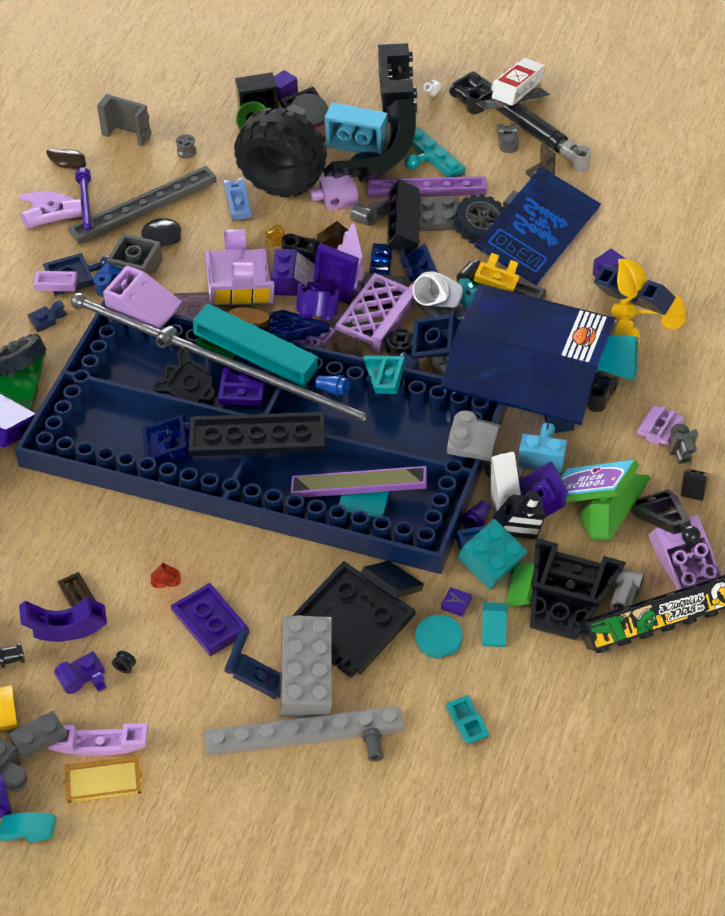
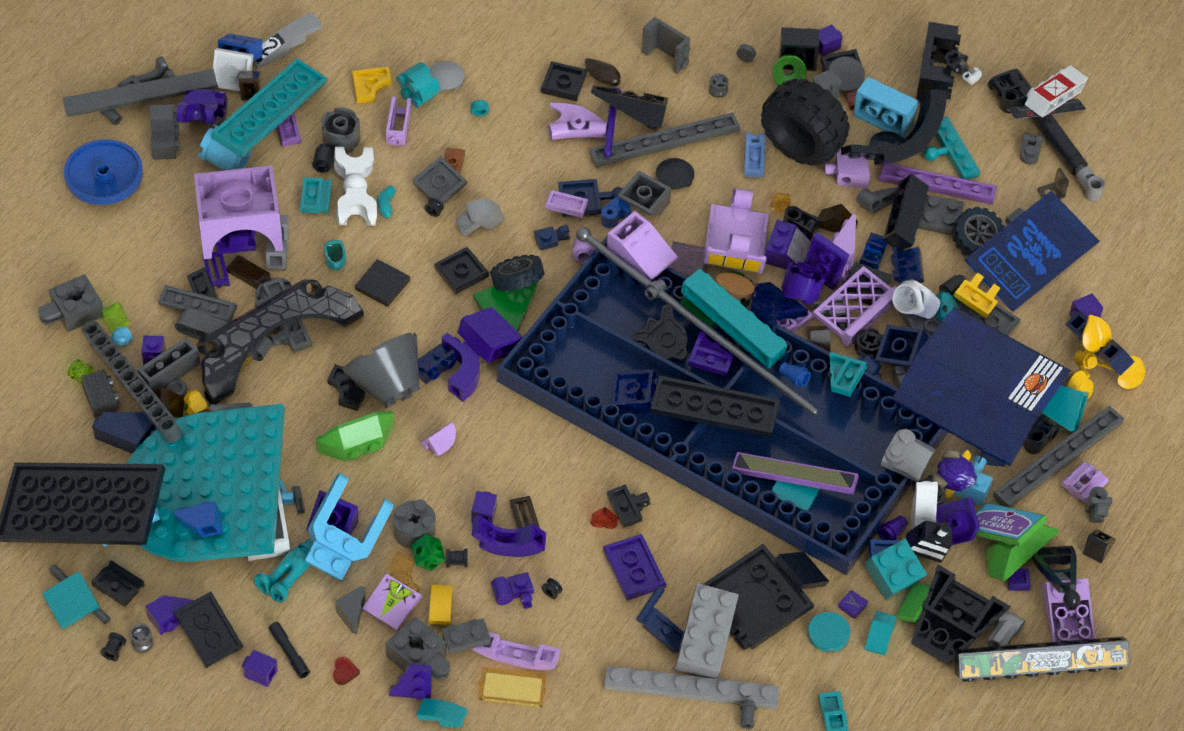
camera: 10 degrees right, 5 degrees up
none -> dark purple brick [471,491,497,524]
none -> black tile [541,61,587,101]
none -> lavender head [572,238,596,264]
none -> black wedge [591,85,668,129]
none -> black hinge [606,484,650,528]
none -> dark grey tile [736,44,756,62]
none -> dark purple hair [932,450,977,498]
none -> black piece [945,50,970,75]
none -> dark grey plate [993,405,1124,508]
none -> dark purple tile [1008,569,1031,591]

